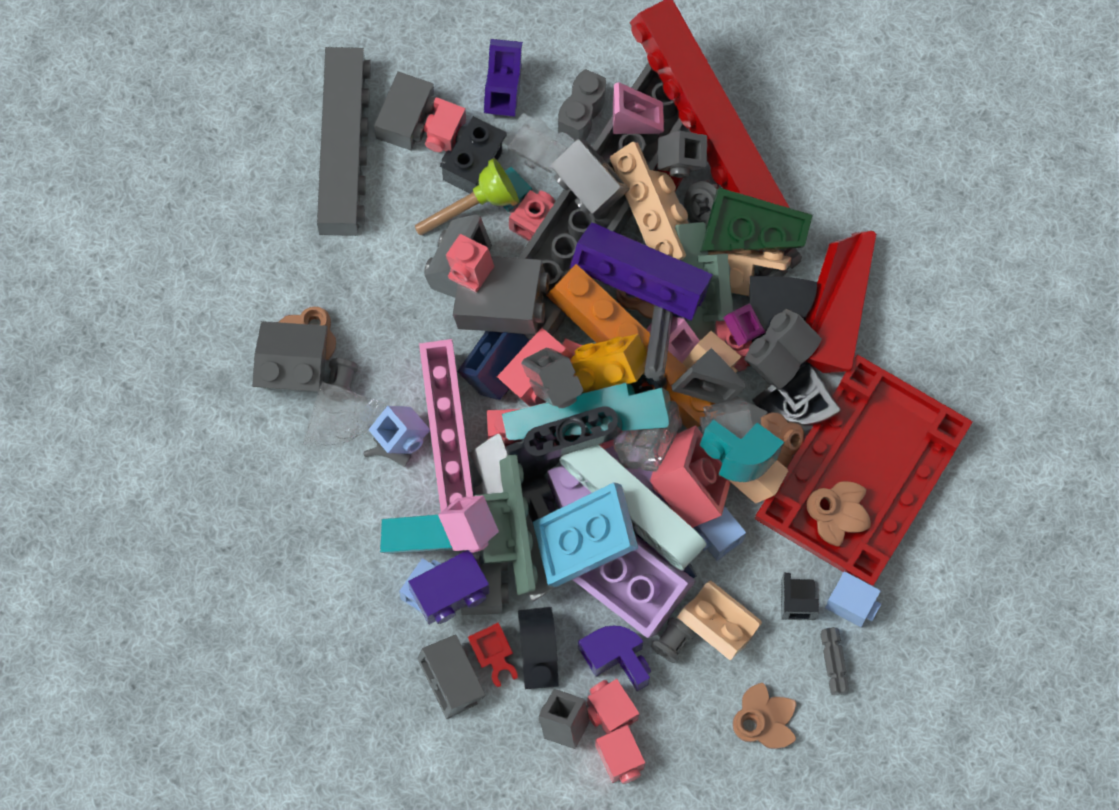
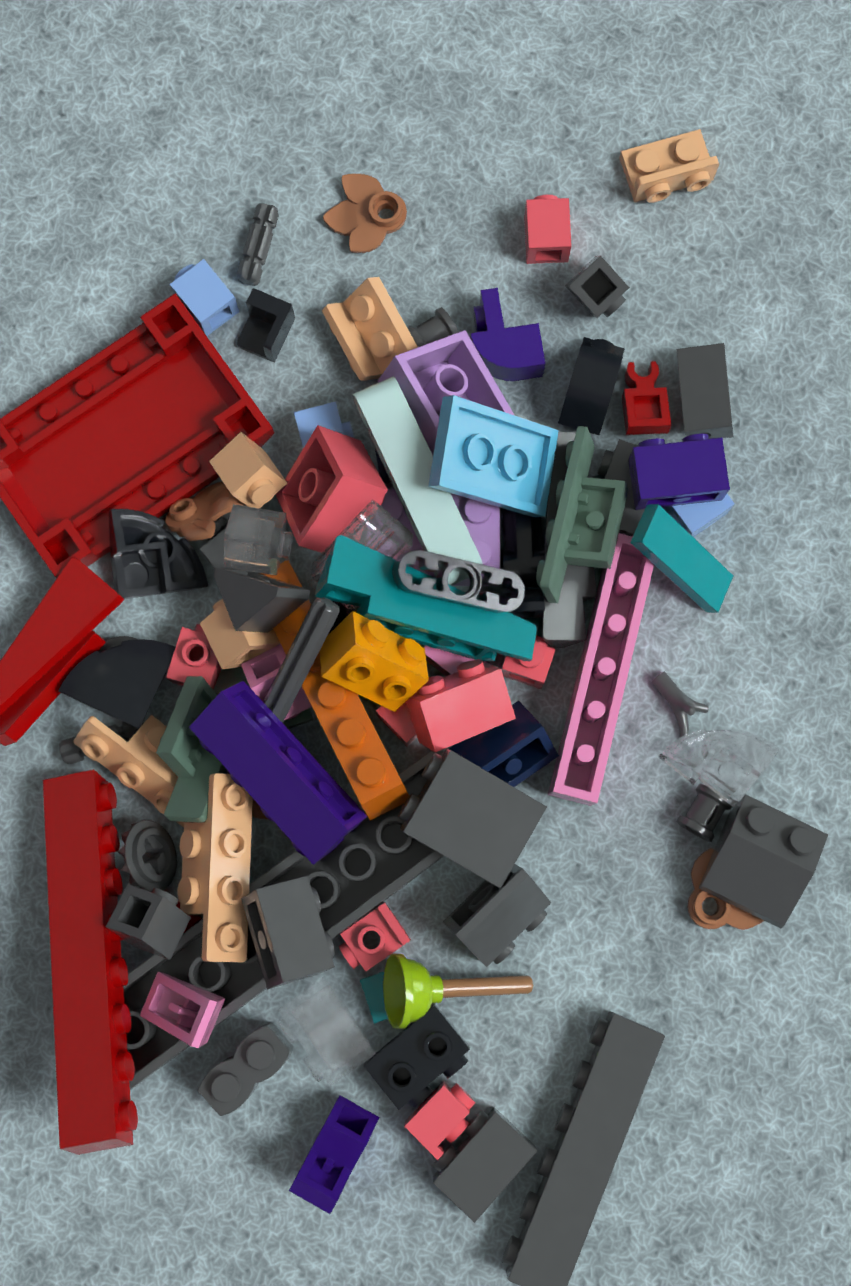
camera: 155 degrees left, 10 degrees up
light blue brick [369,406,430,454] -> none
bright pink brick [438,495,499,553] -> none
coral brick [446,234,494,293] -> none
dark grey brick [521,347,583,409] -> none
coral brick [587,679,639,734] -> none
teal brick [699,419,784,482] -> none
dark green wing [700,188,813,252] -> none
magenta tile [723,303,765,346] -> none
dark grey brick [744,309,822,389] -> none
nougat plate [807,481,871,547] -> none

